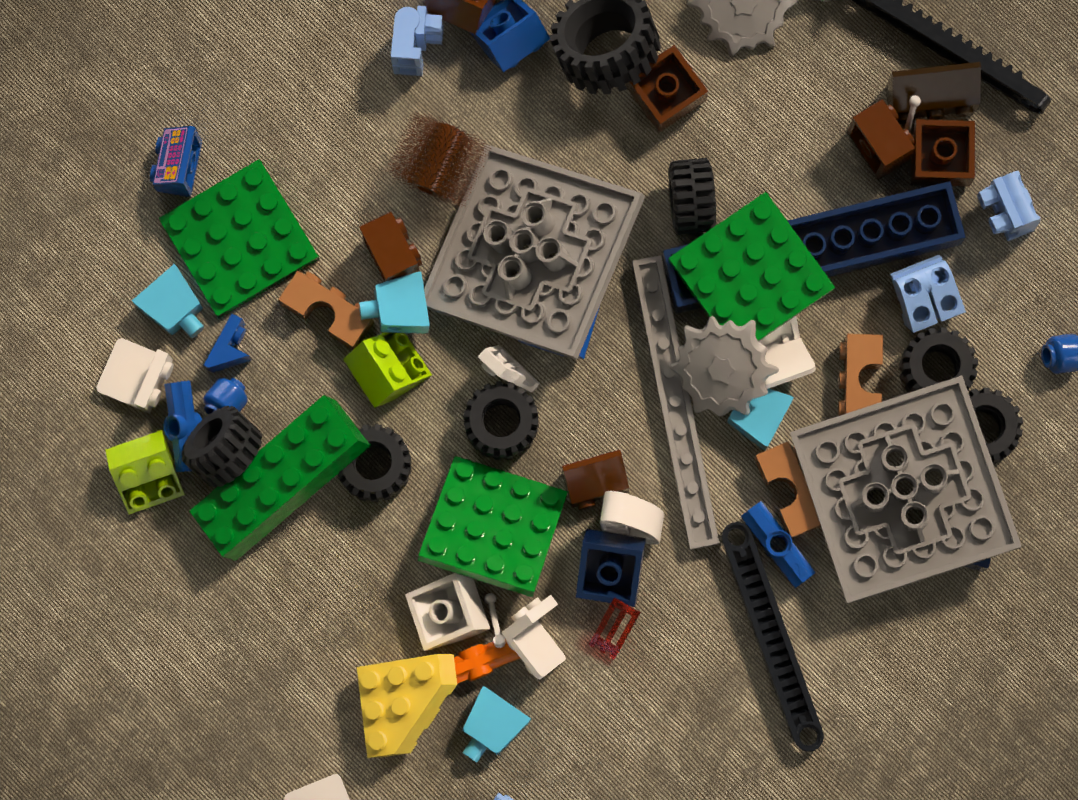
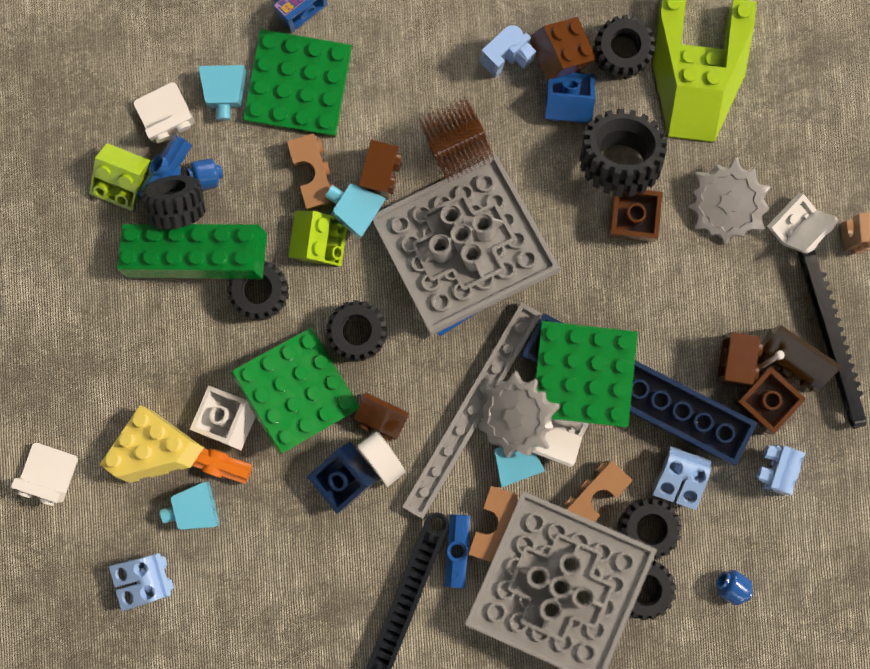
camera: 35 degrees right, 5 degrees up
blue slope [204,314,252,373] -> none
white wing [478,345,540,393] -> none
white hinge [484,593,506,648] -> none
white bracket [501,595,566,680] -> none
clear red tile [589,598,641,659] -> none
black tyre [668,158,716,235] -> none

